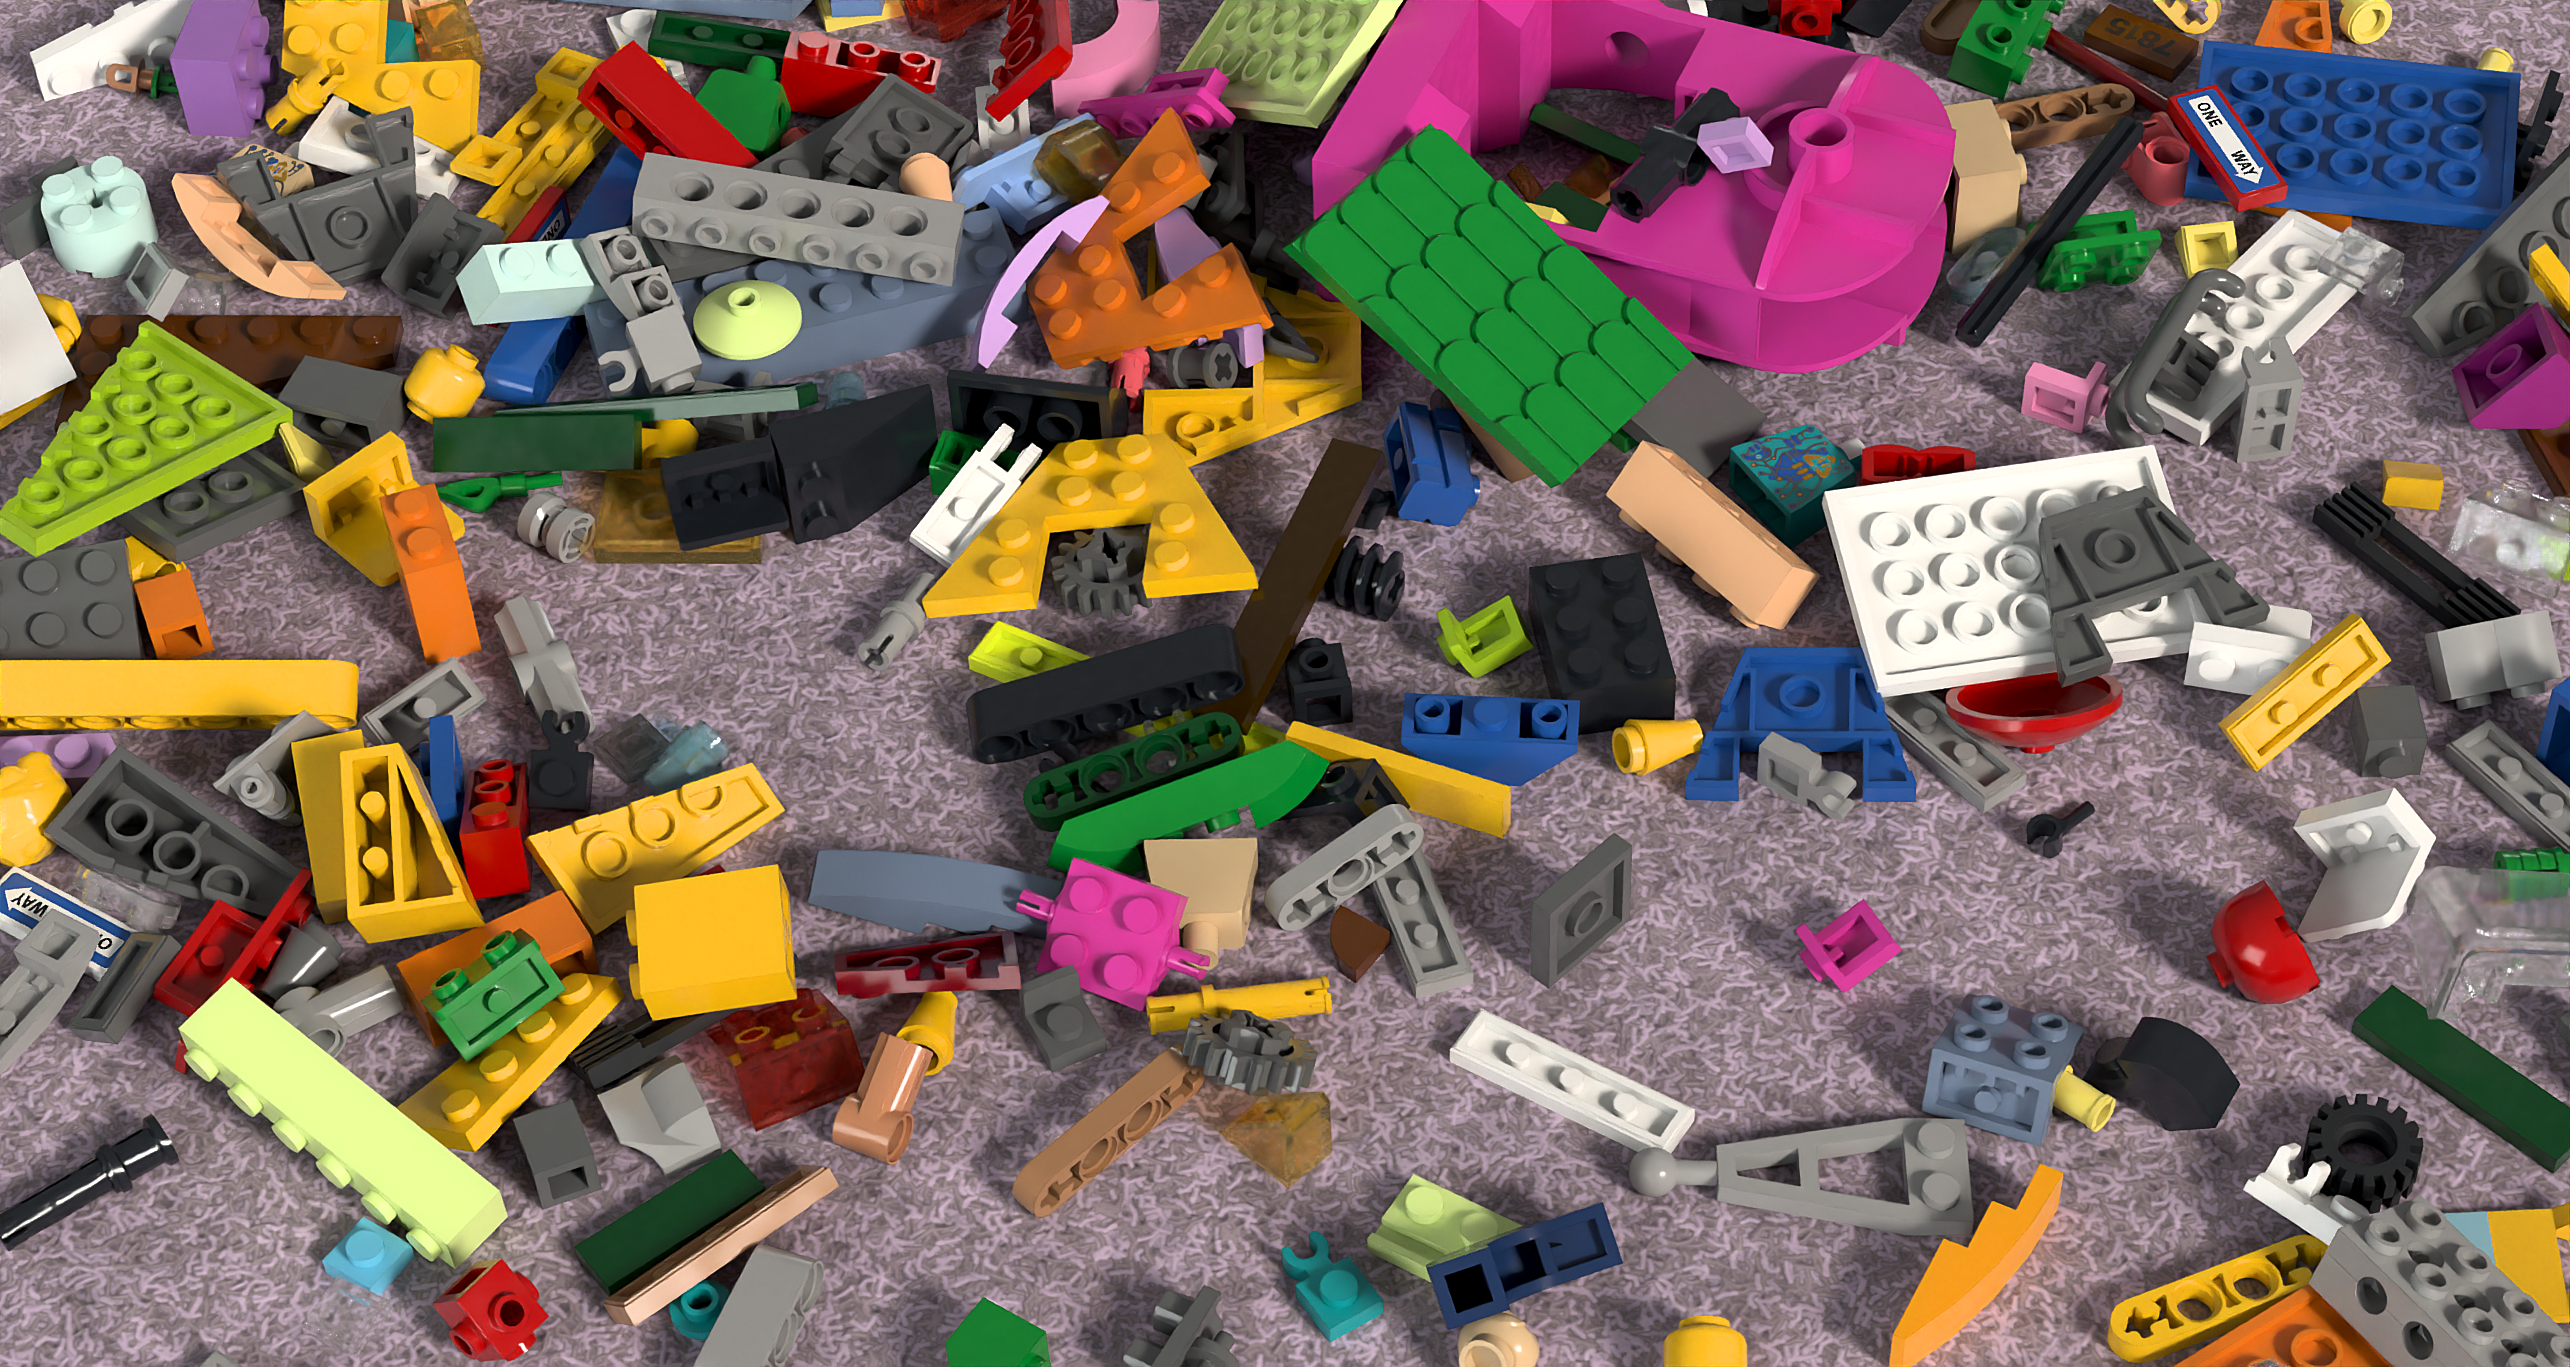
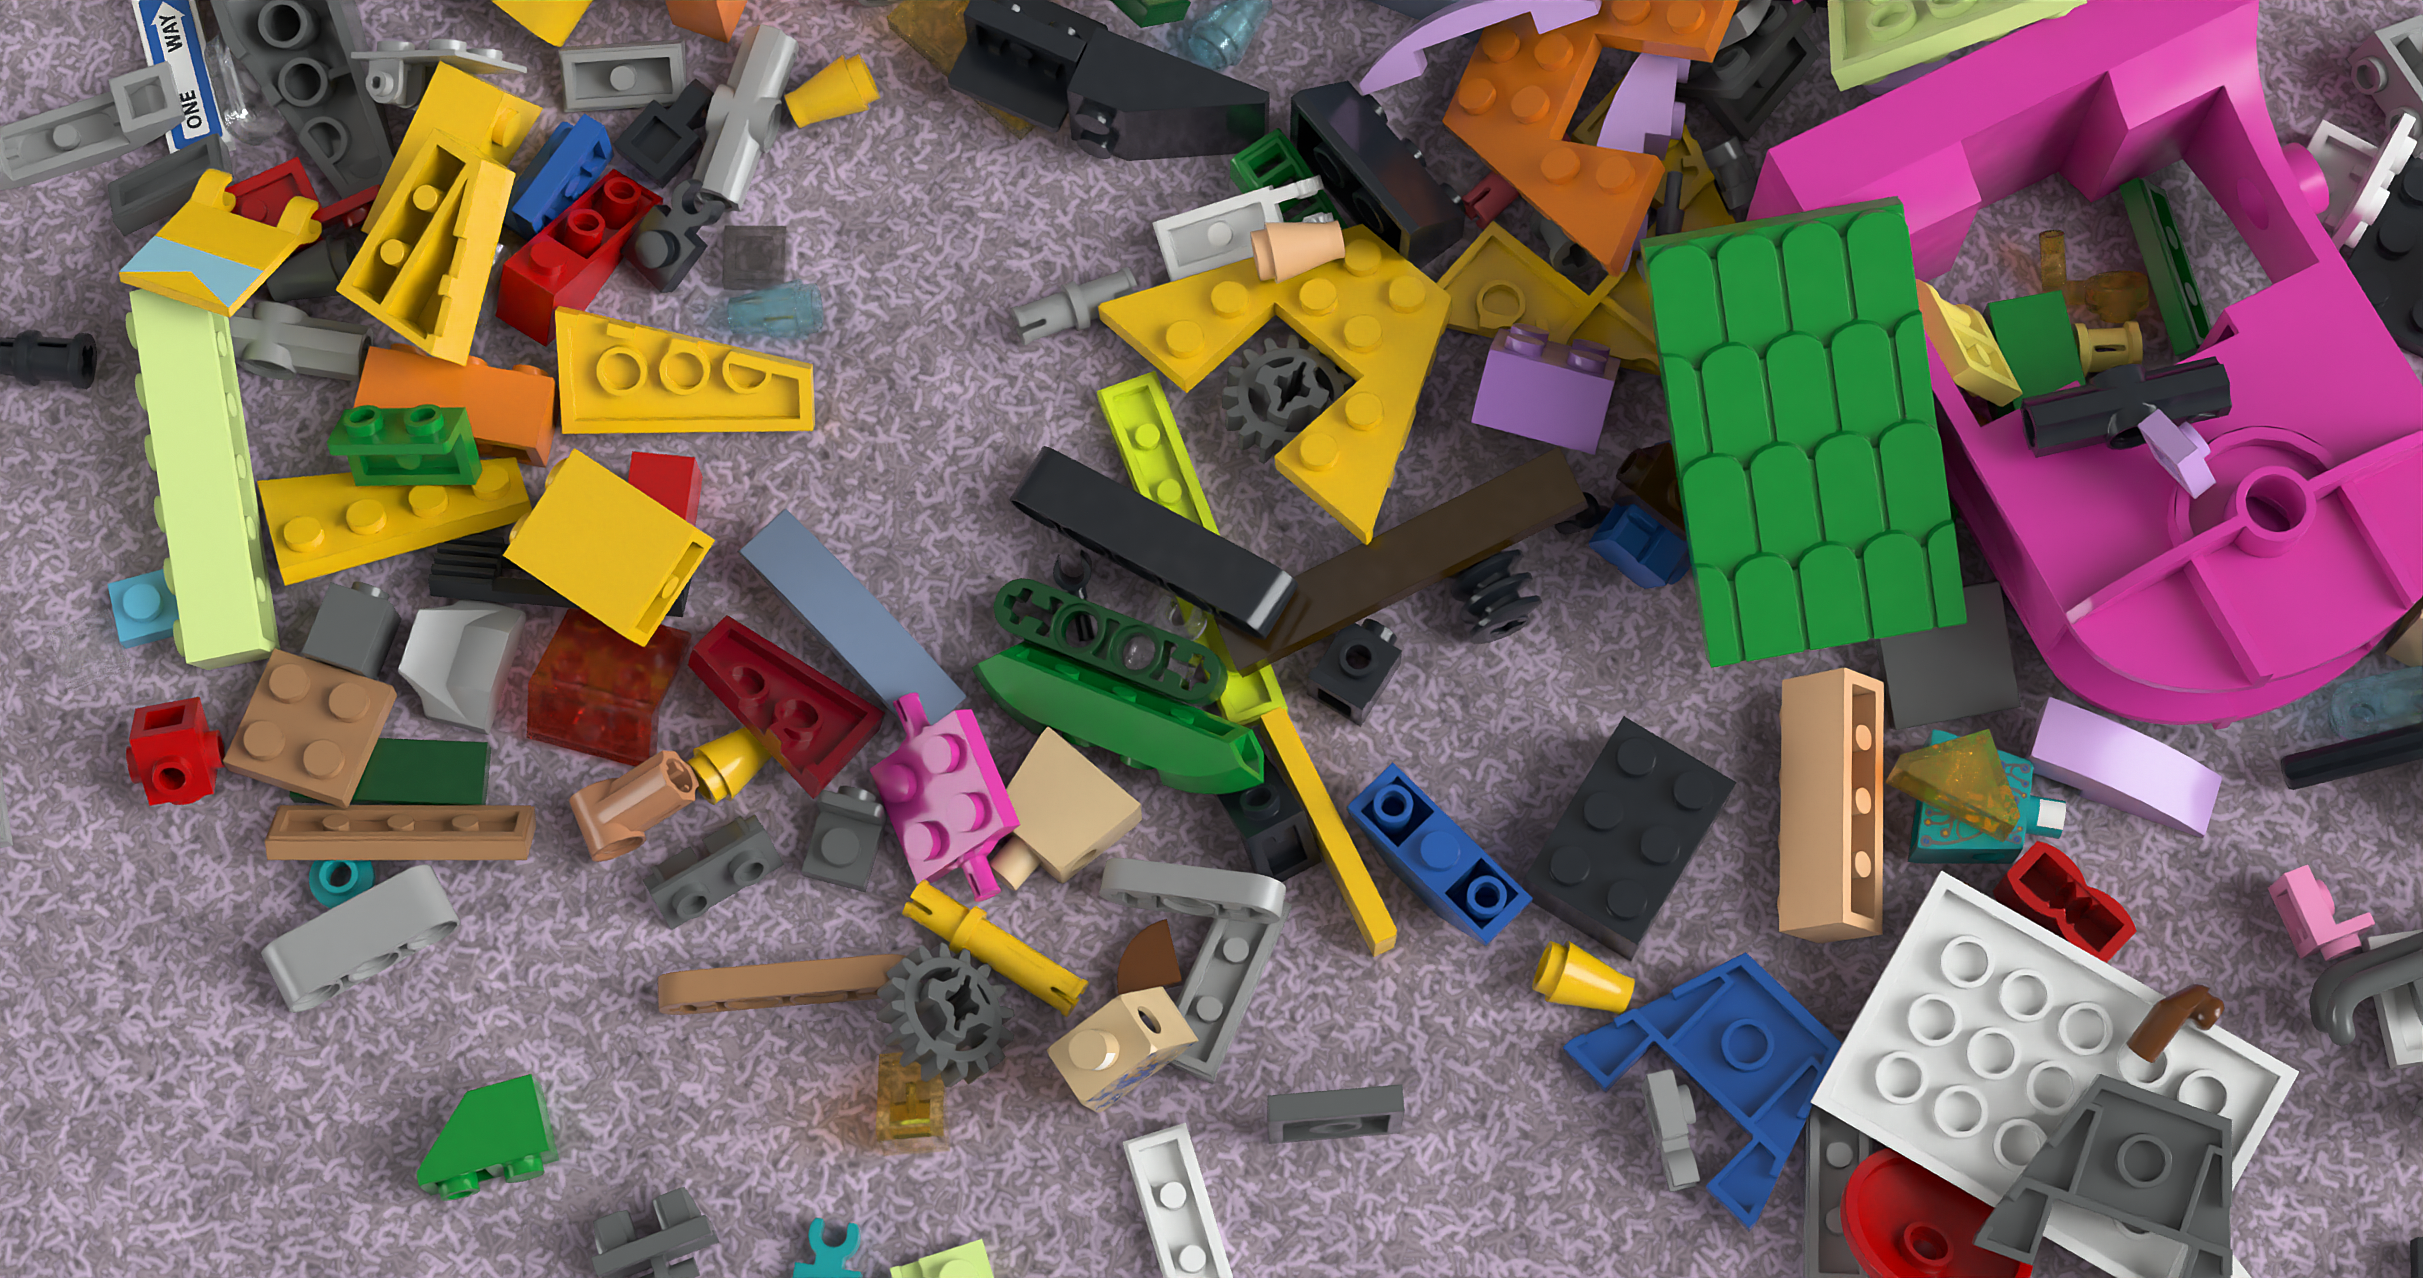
camera: 40 degrees right, 25 degrees up
lime bracket [1436,595,1534,679] -> none
none -> yellow flag [119,169,322,318]
none -> medium nougat plate [223,648,397,809]
none -> black plate [613,79,714,189]
none -> dark grey hinge [643,815,784,930]
none -> yellow cone [784,53,880,129]
none -> tan torso [1047,987,1199,1113]
none -> light nougat cone [1250,220,1345,284]
none -> medium lavender brick [1471,323,1621,455]
none -> dark brown bracket [1611,442,1687,541]
none -> clear yellow slope [1885,729,2021,842]
none -> lavender slope [2024,697,2222,838]
none -> reddish brown arm [2126,984,2225,1063]

